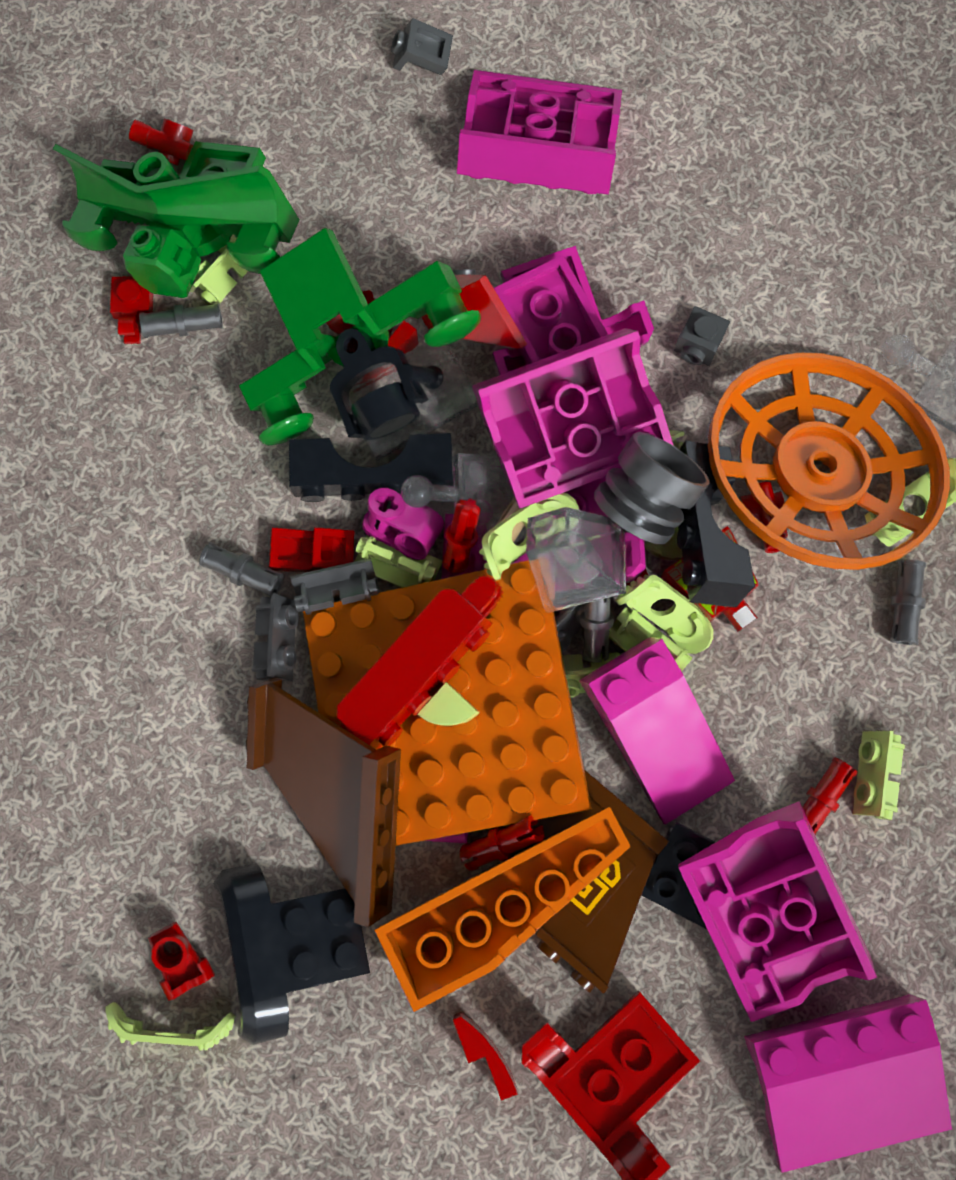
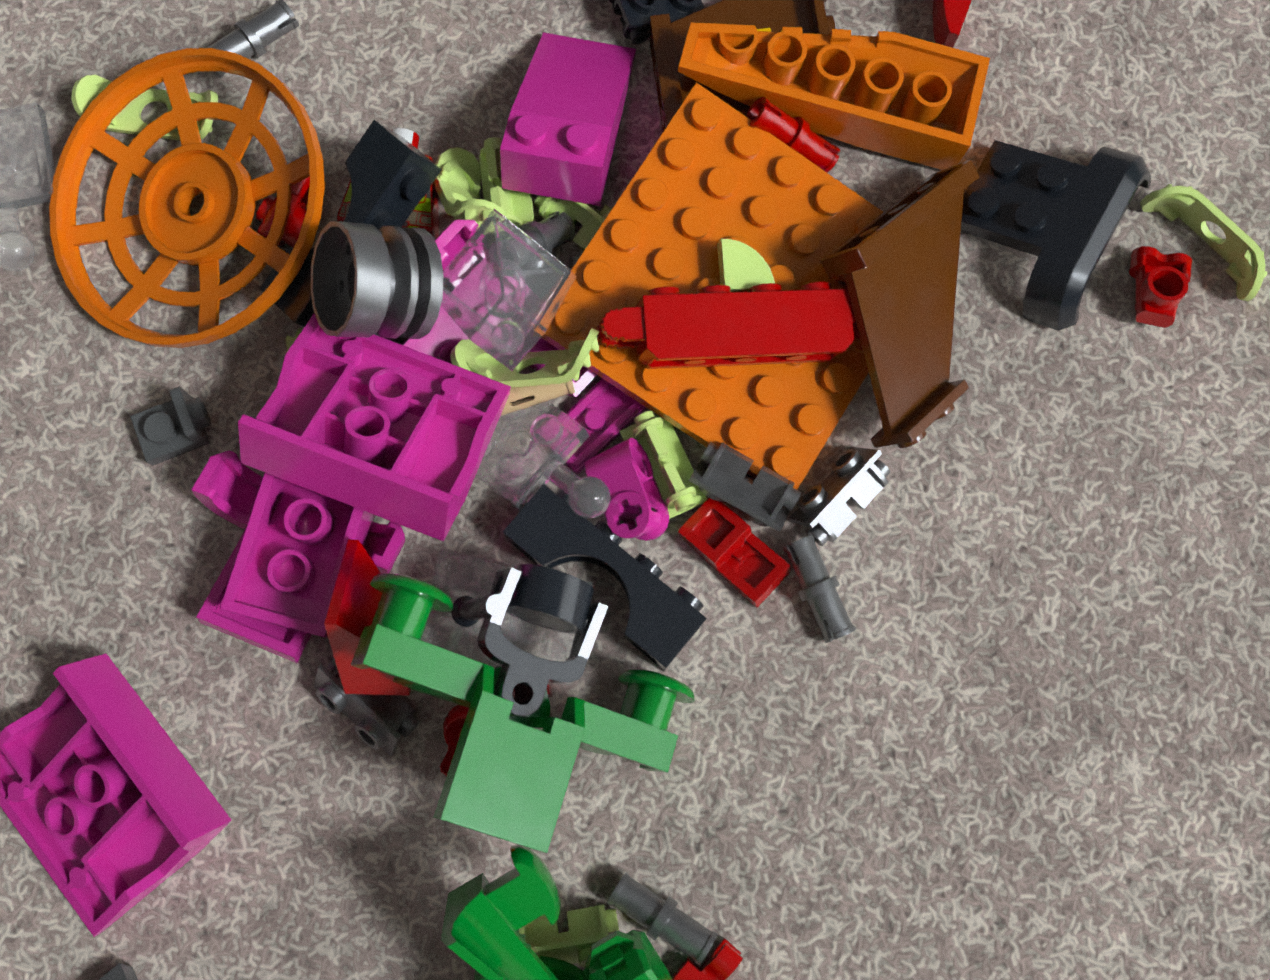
camera: 145 degrees left, 0 degrees up
red axle [442,498,481,573] -> none

